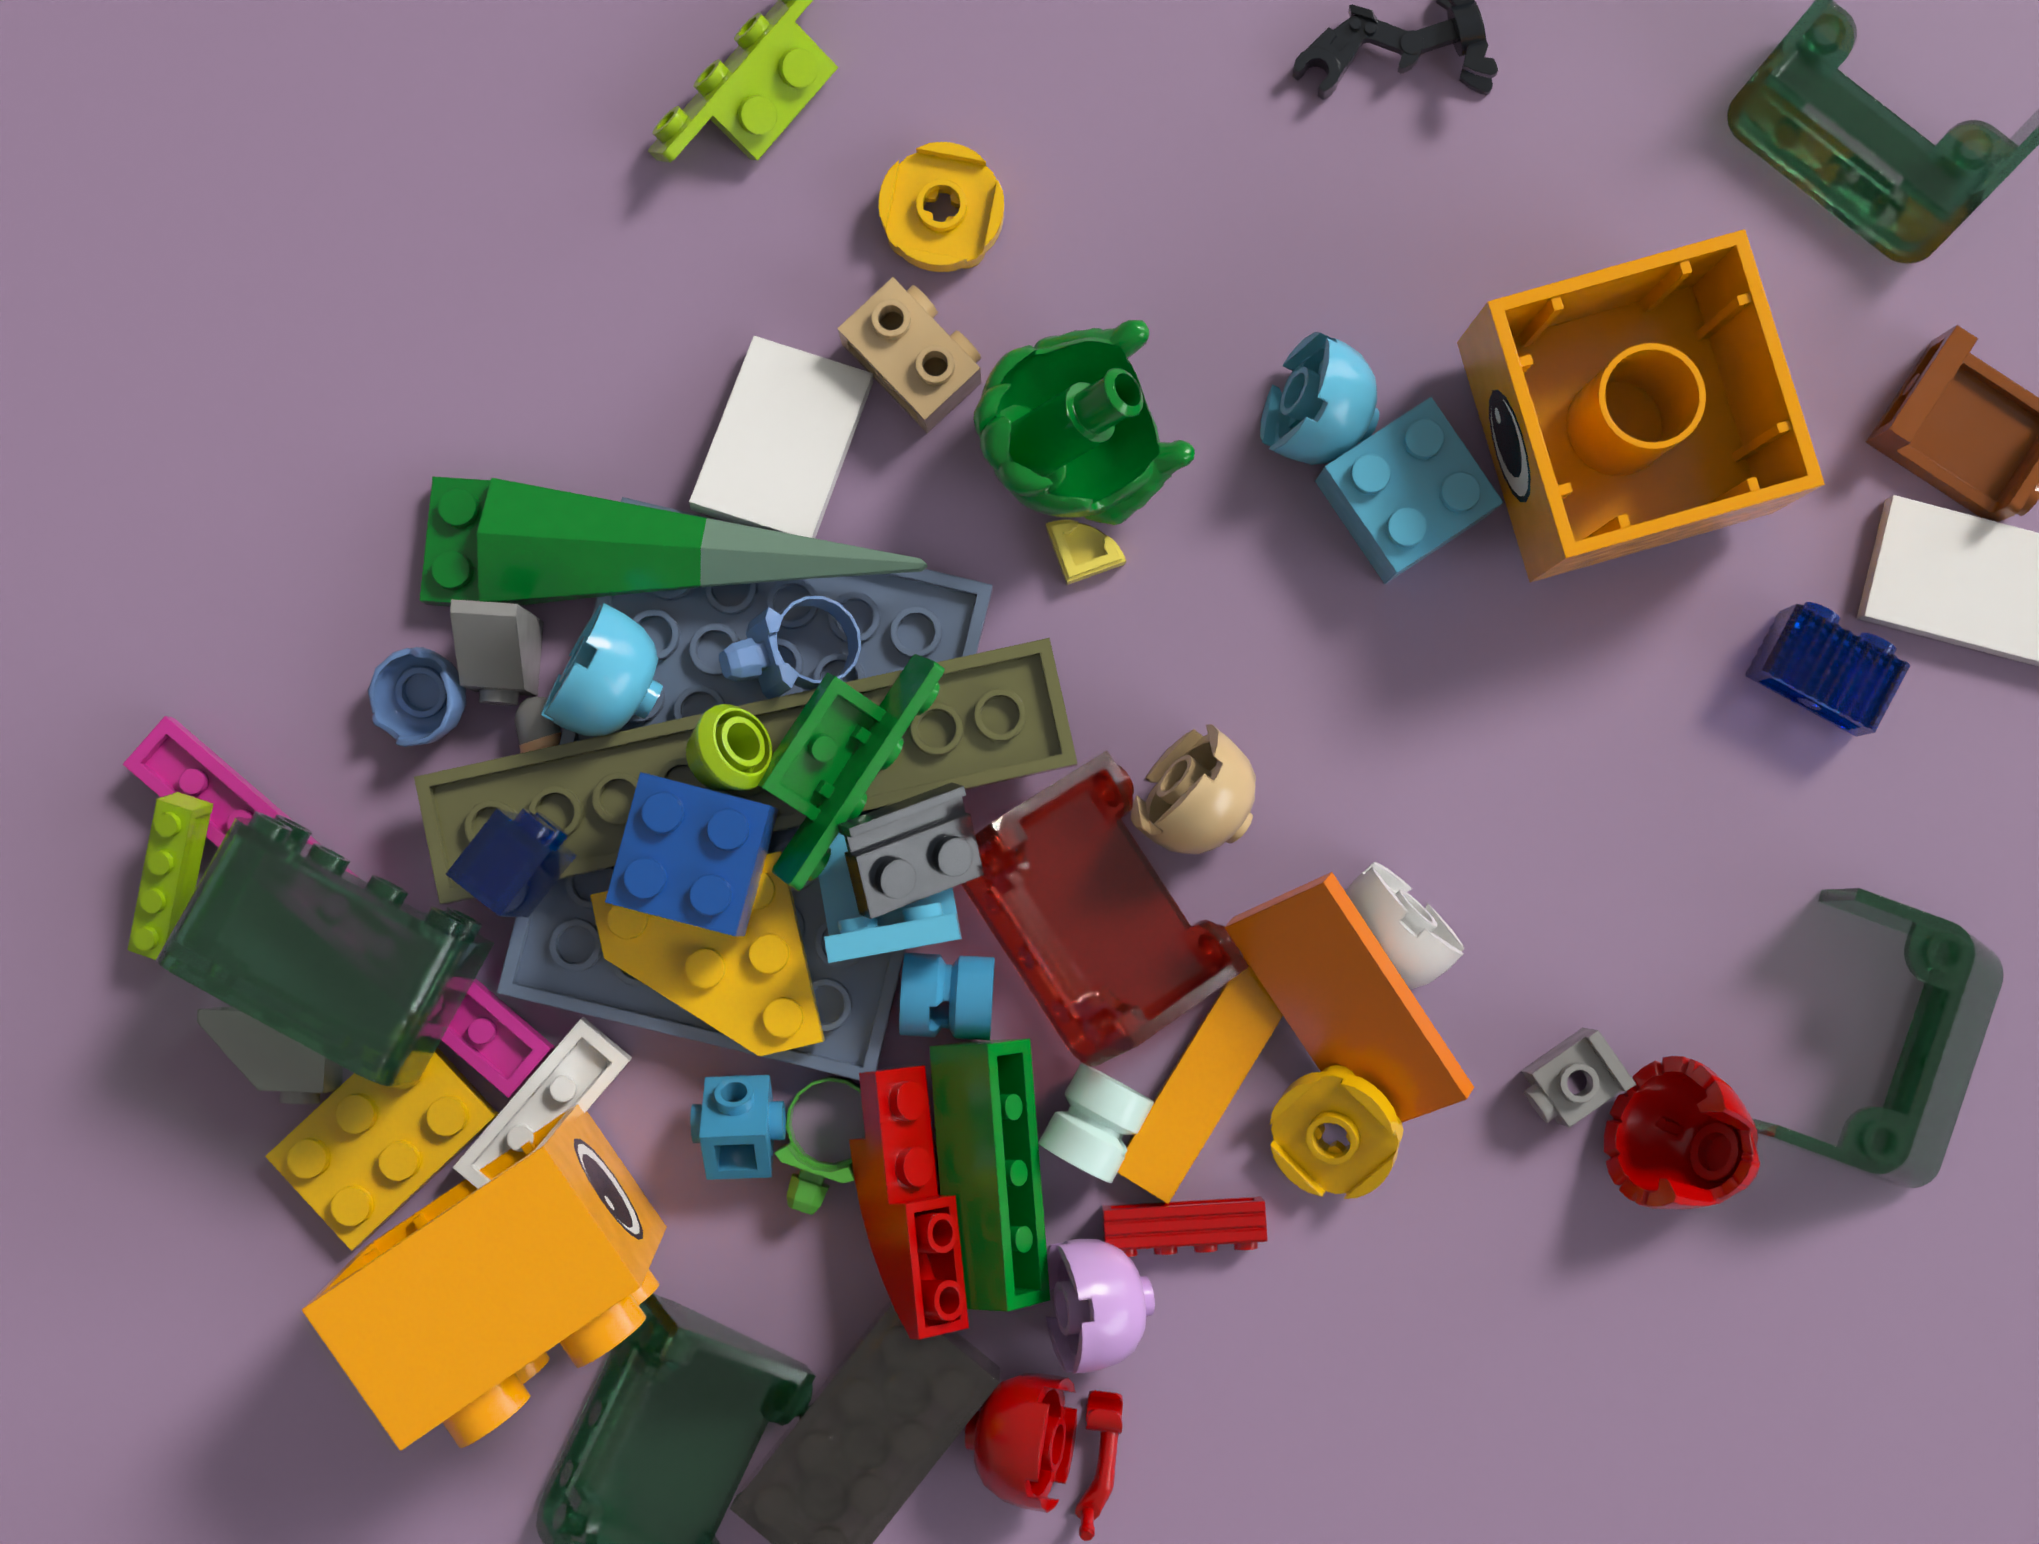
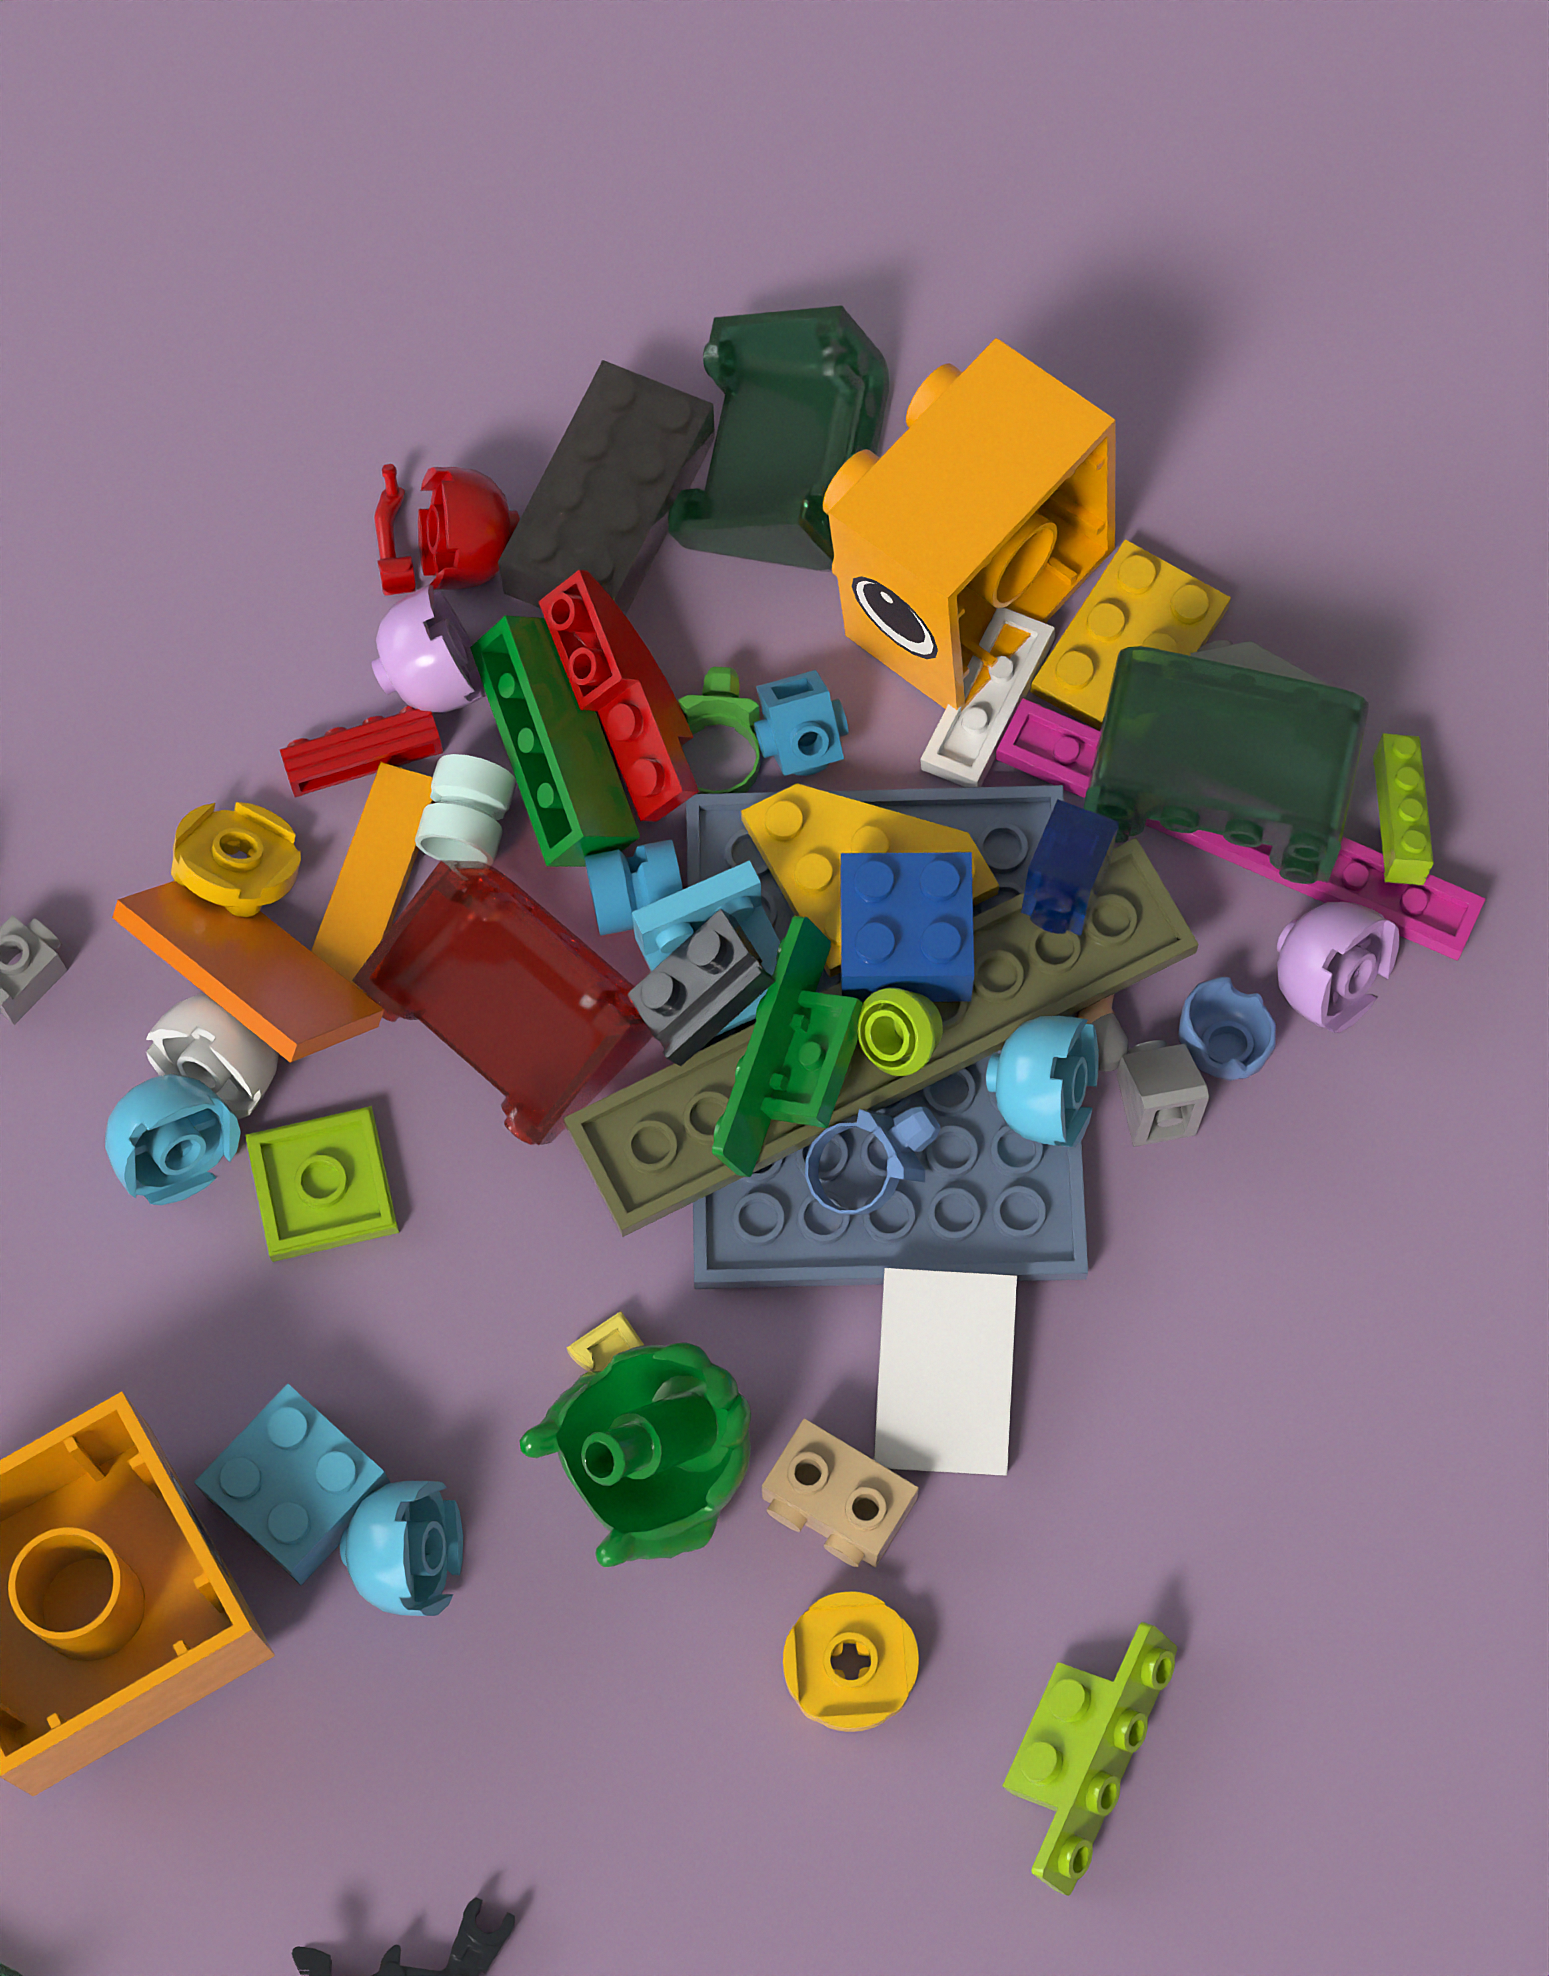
camera: 170 degrees right, 15 degrees down
green plate [420,476,928,607] -> none
tan cylinder [1131,724,1256,854] -> none
none -> medium azure cylinder [105,1074,241,1205]
none -> lime tile [245,1106,399,1262]
none -> lavender cylinder [1277,902,1399,1033]

